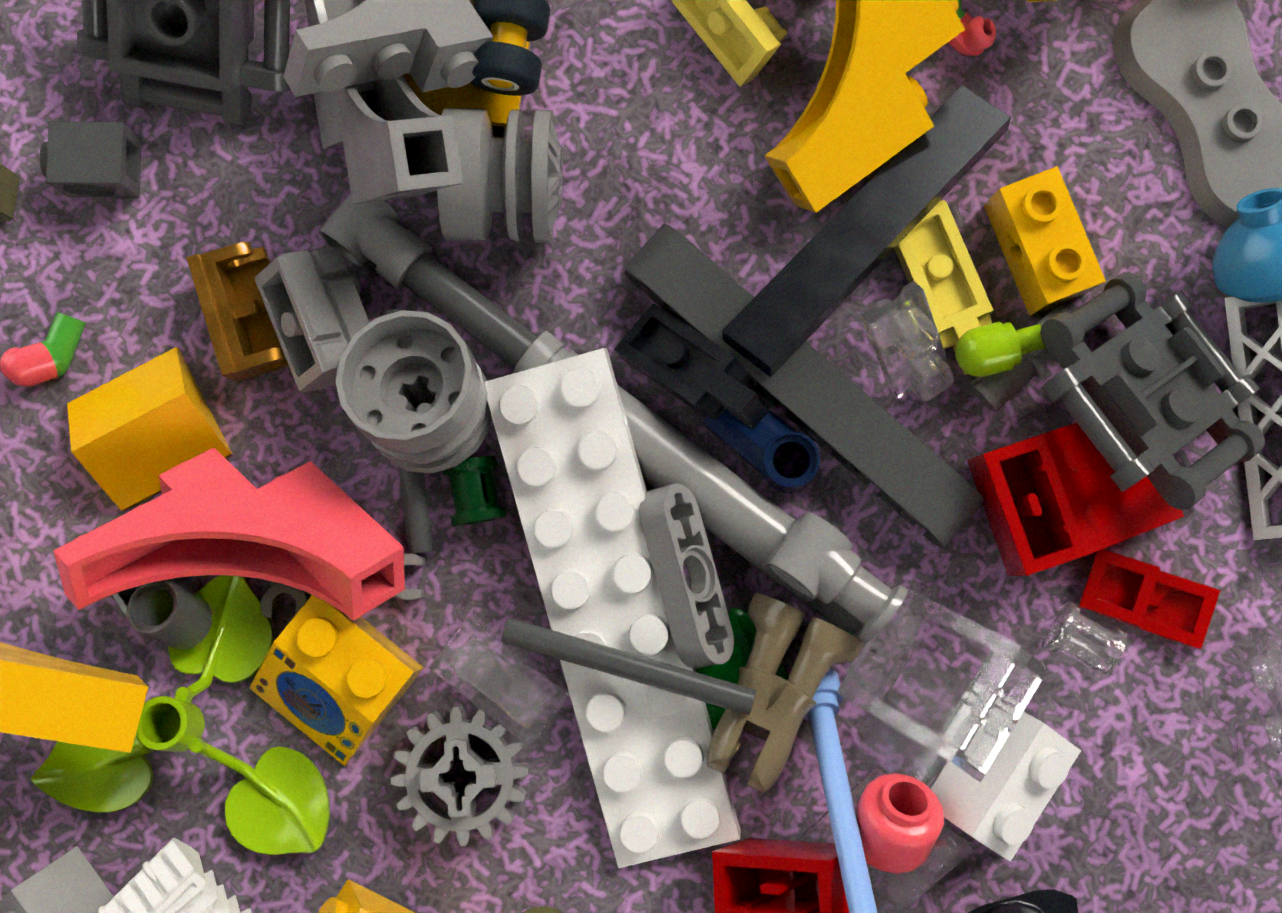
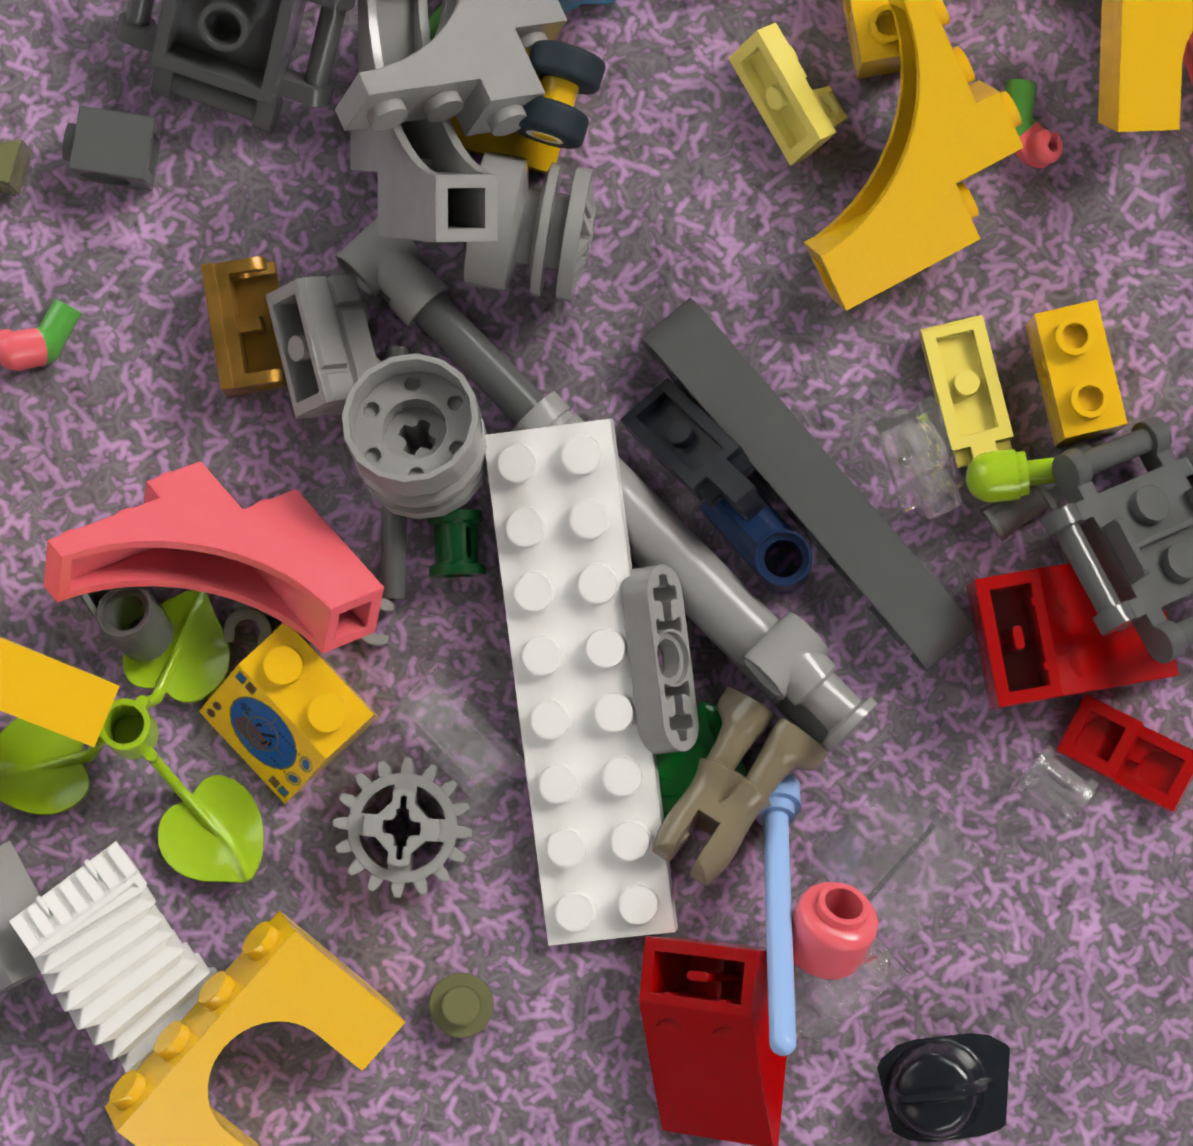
camera: 10 degrees right, 0 degrees up
yellow slope [67,347,233,511] -> none
dark grey bar [501,618,757,715] -> none
black tile [722,85,1011,377] -> none
clear window [836,587,1049,783] -> none
white slope [931,694,1081,862] -> none

